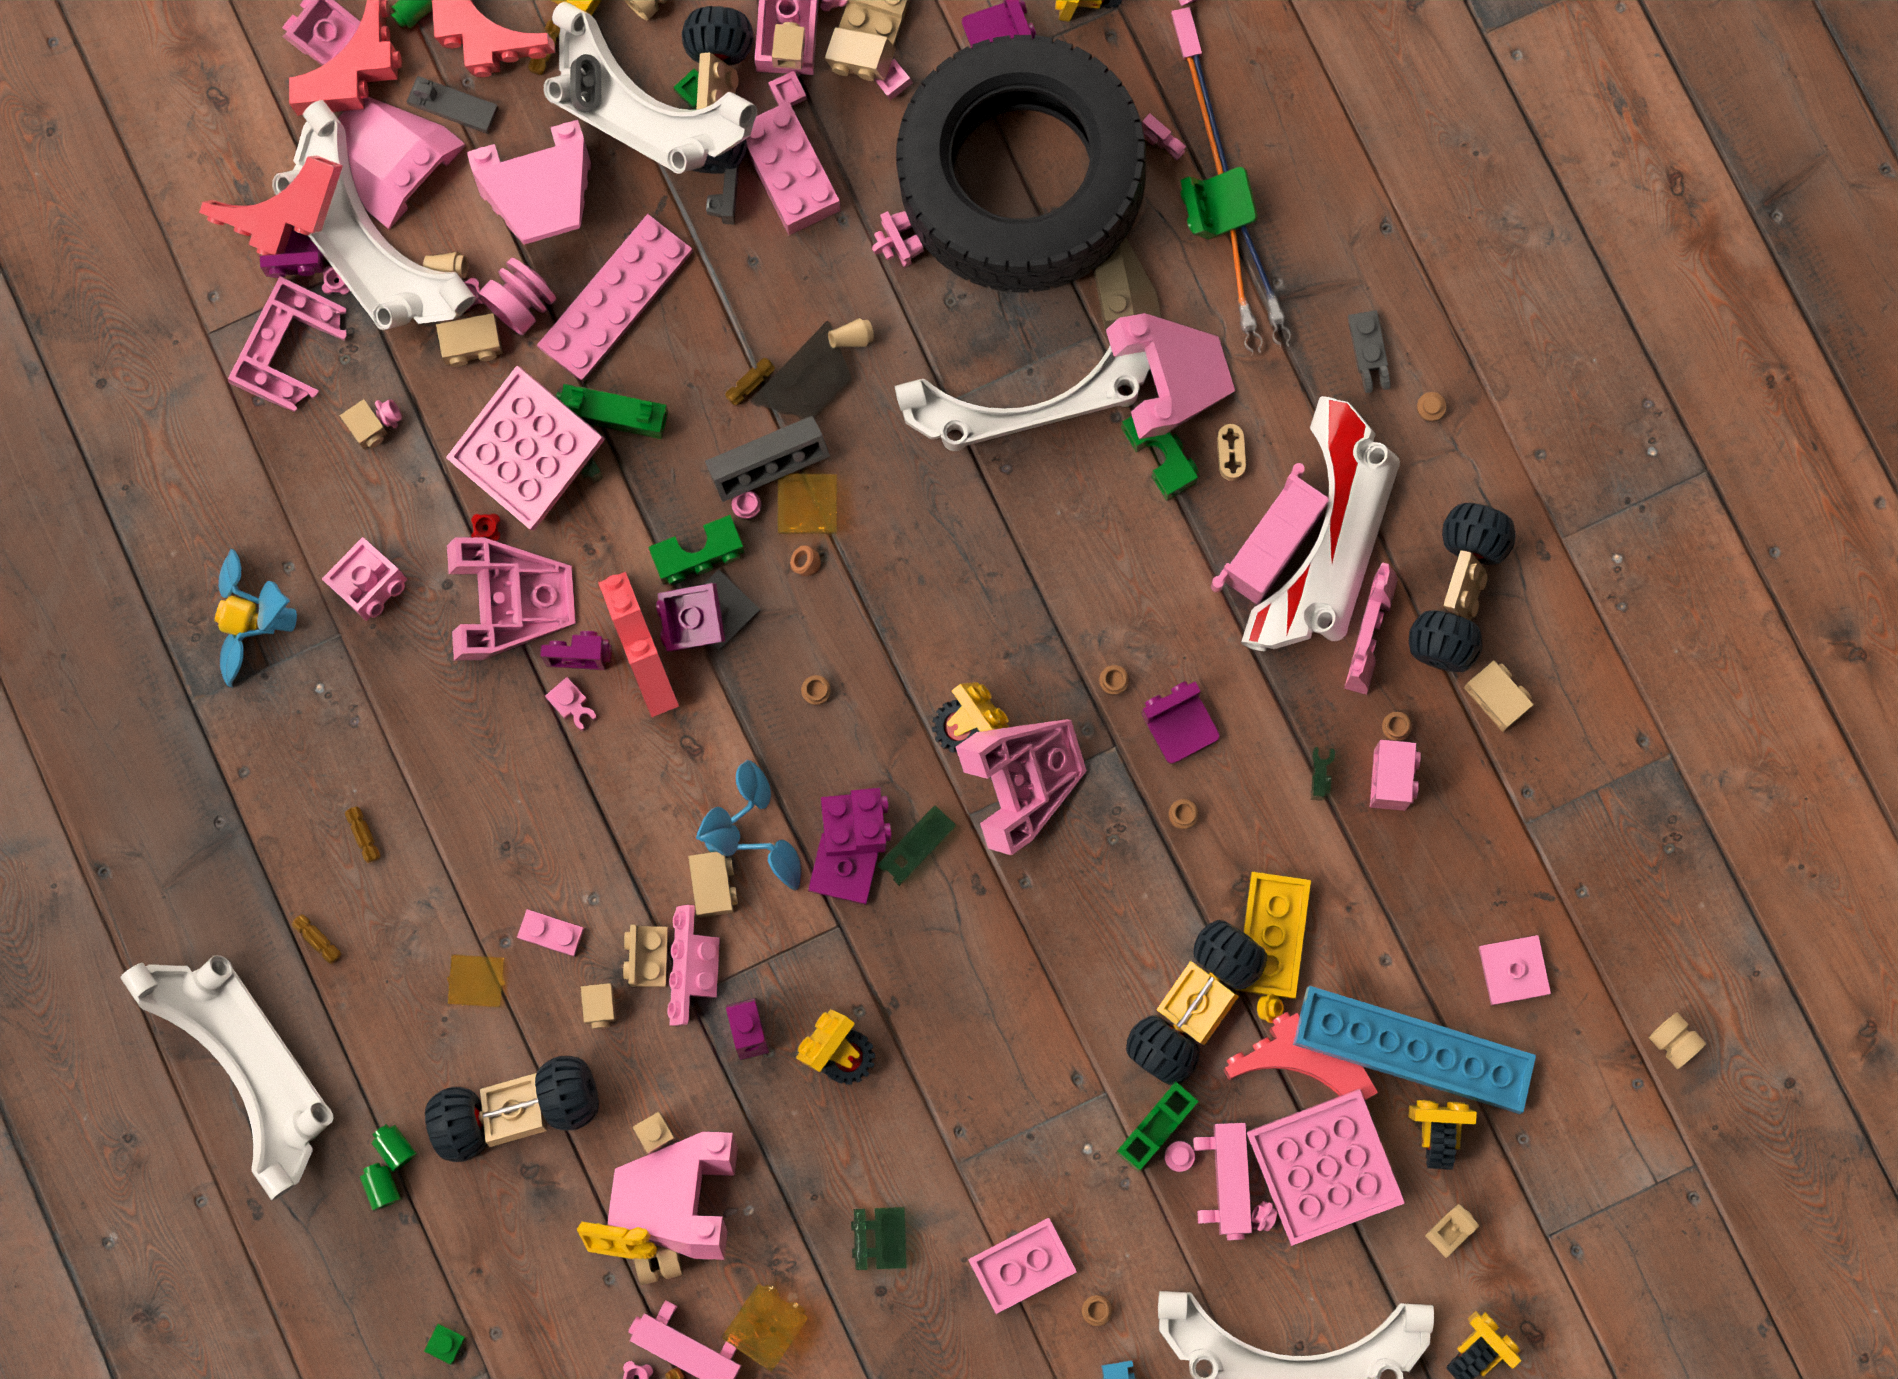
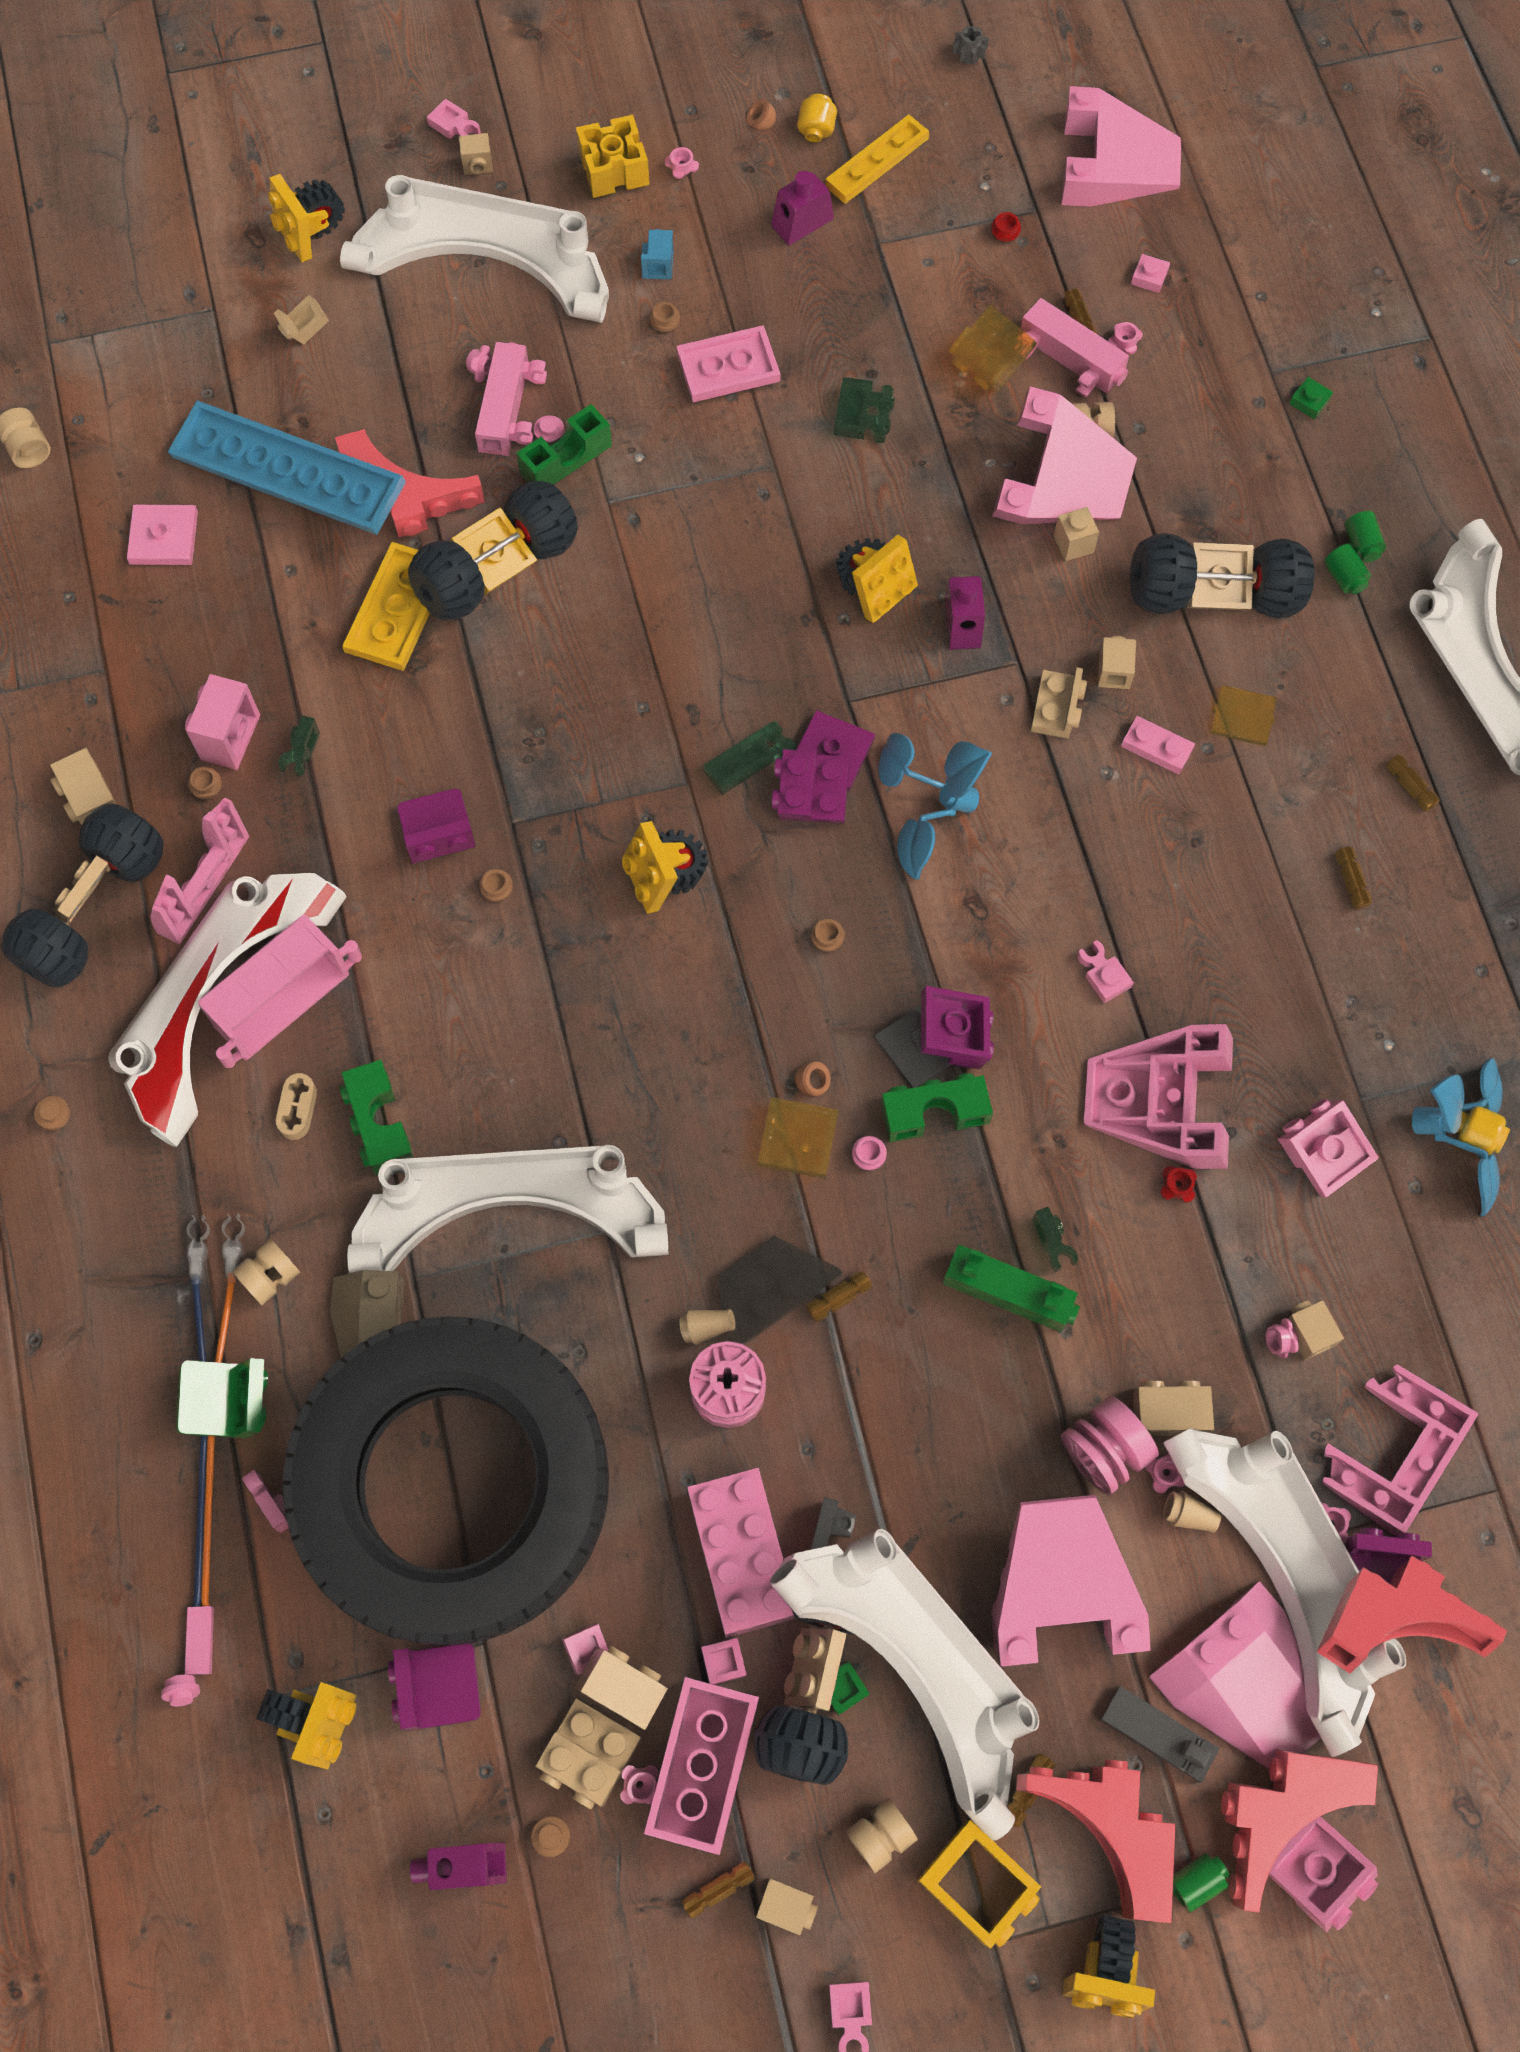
camera: 170 degrees left, 10 degrees down
bright pink plate [446,366,605,531] -> none
bright pink plate [537,214,693,383] -> none
magenta plate [541,631,612,670] -> none
dark grey plate [570,54,601,112] -> none
yellow hinge [577,1222,657,1260] -> none
coral arch [598,572,679,717] -> none
bright pink bracket [668,905,720,1026] -> none
tan brick [688,852,738,918] -> none
dark grey brick [705,416,830,502] -> none
tan brick [772,22,806,70] -> none
bright pink hips [872,211,924,268] -> none
bright pink wedge [956,719,1087,855] -> none
bright pink wedge [1106,313,1235,439] -> none
medium nougat plate [1169,799,1198,829] -> none
bright pink plate [1247,1089,1405,1246] -> none
yellow plate [1257,993,1284,1023] -> none
dark grey hinge [1347,310,1390,393] -> none
plate [1408,1100,1477,1170] -> none
none -> tan wheel [231,1238,301,1306]
none -> bright pink wheel [689,1341,766,1429]

